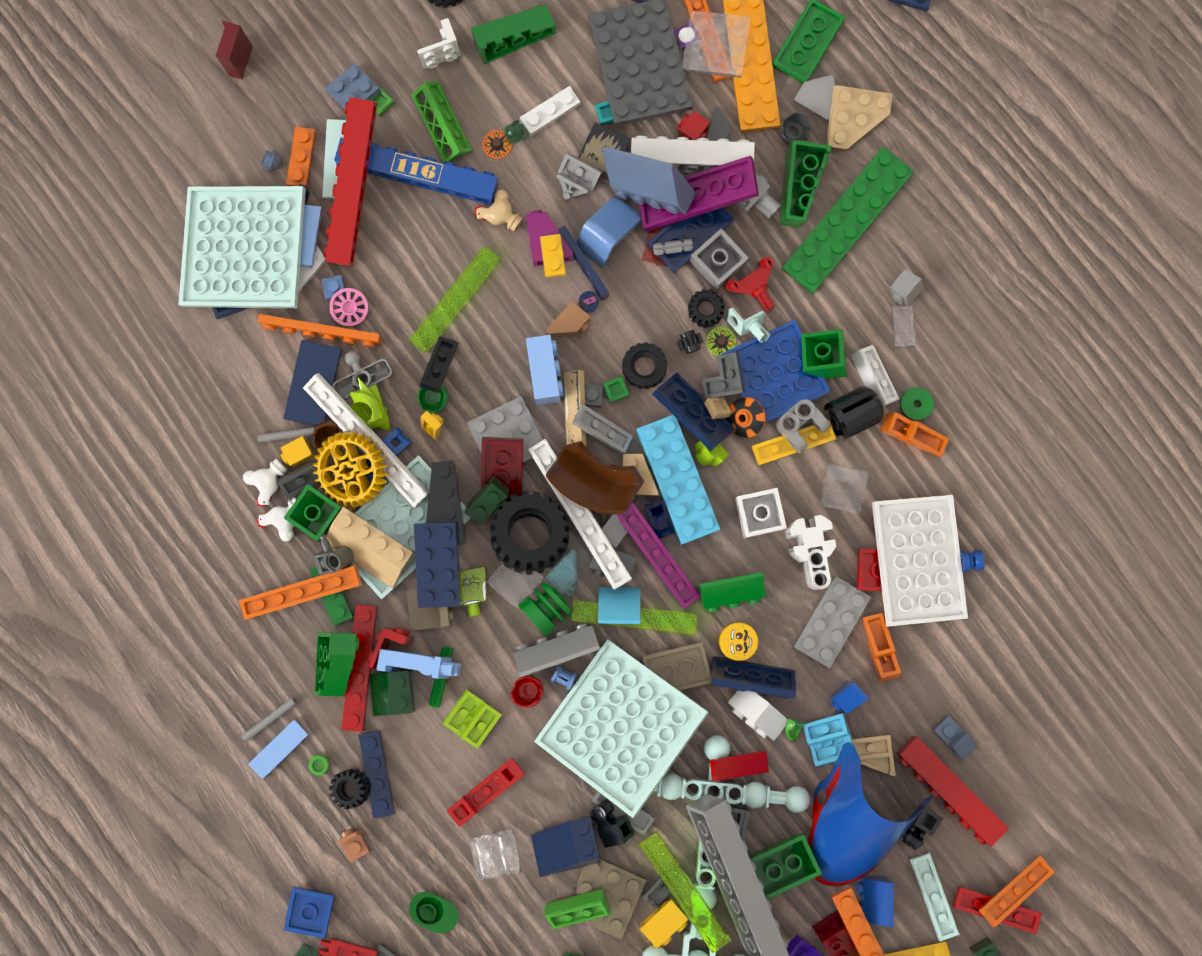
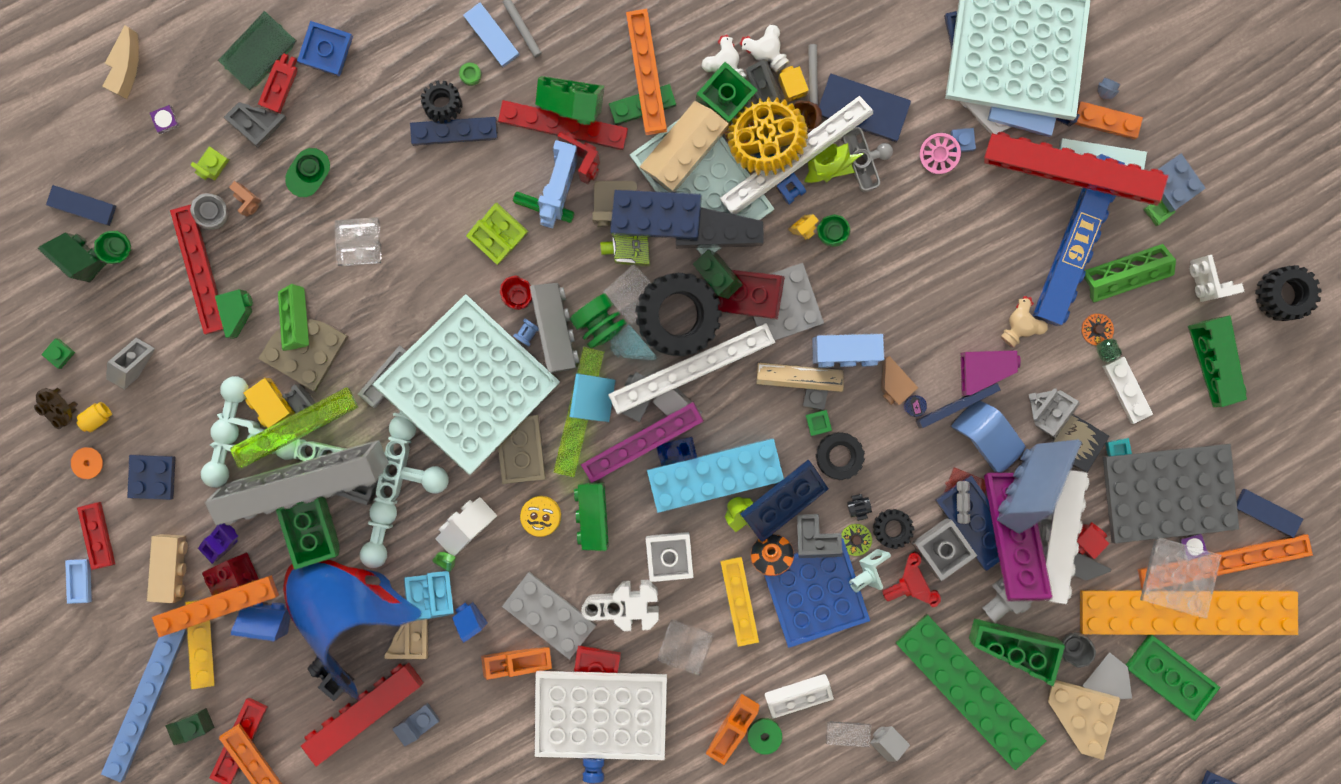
camera: 95 degrees right, 5 degrees up
dark red container [216,21,253,79] -> none
orange plate [257,314,382,348] -> none
dark grey piece [313,534,354,575] -> none
nougat bracket [337,828,370,862] -> none
dark green slope [370,670,415,716] -> none
clear neon green plate [409,246,501,353] -> none
black plate [420,336,459,393] -> none
red slope [447,758,525,827] -> none
dark blue slope [531,816,602,878] -> none
yellow plate [540,234,566,278] -> none
reddish brown panel [546,441,644,514] -> none
light grey plate [572,405,633,454] -> none
black brick [590,800,635,848] -> none
tan wing [623,454,661,496] -> none
tan tile [704,397,732,419] -> none
red tile [710,751,769,781] -> none
dark blue plate [711,656,796,699] -> none
light grey piece [776,399,831,453] -> none
green slope [801,329,848,379] -> none
black cylinder [824,386,884,441] -> none
light aqua tile [909,852,960,942] -> none

